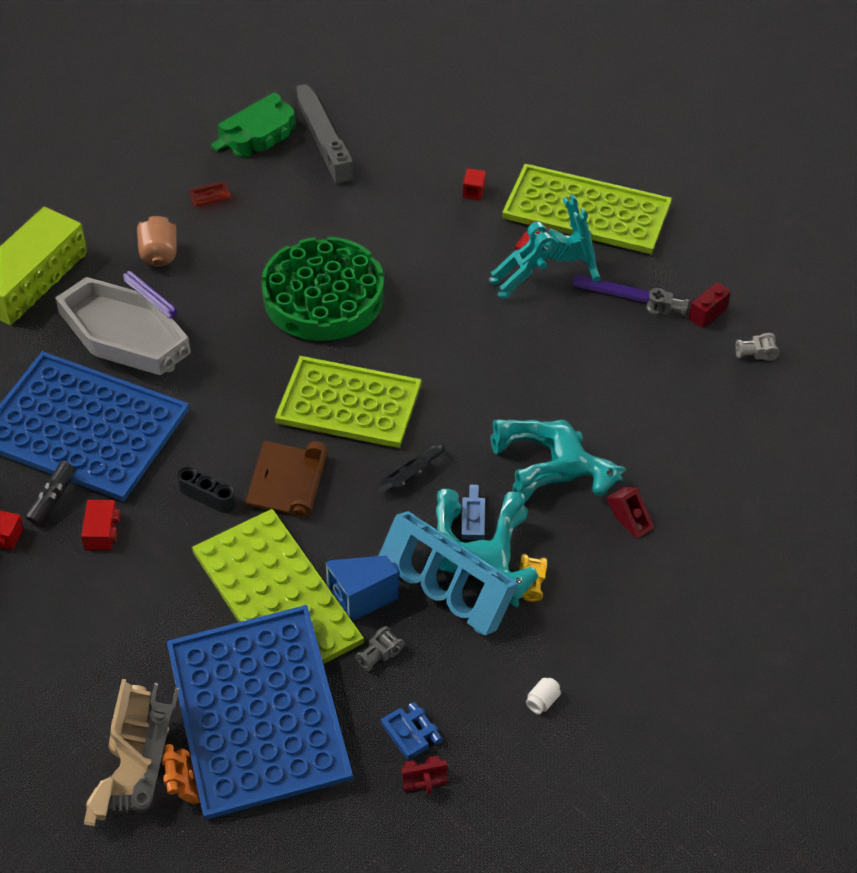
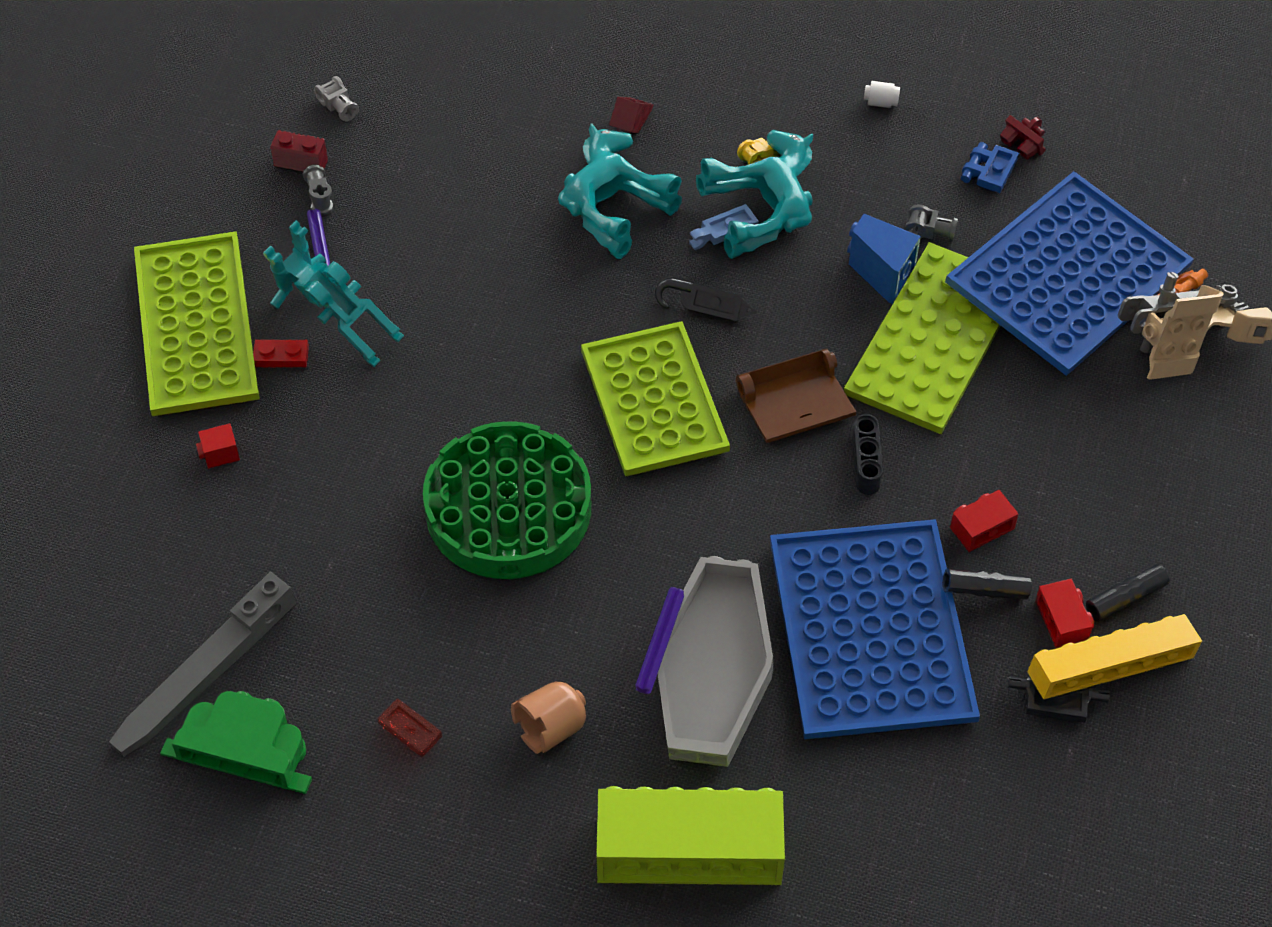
camera: 120 degrees left, 5 degrees up
dark azure fence [379,511,519,635] -> none

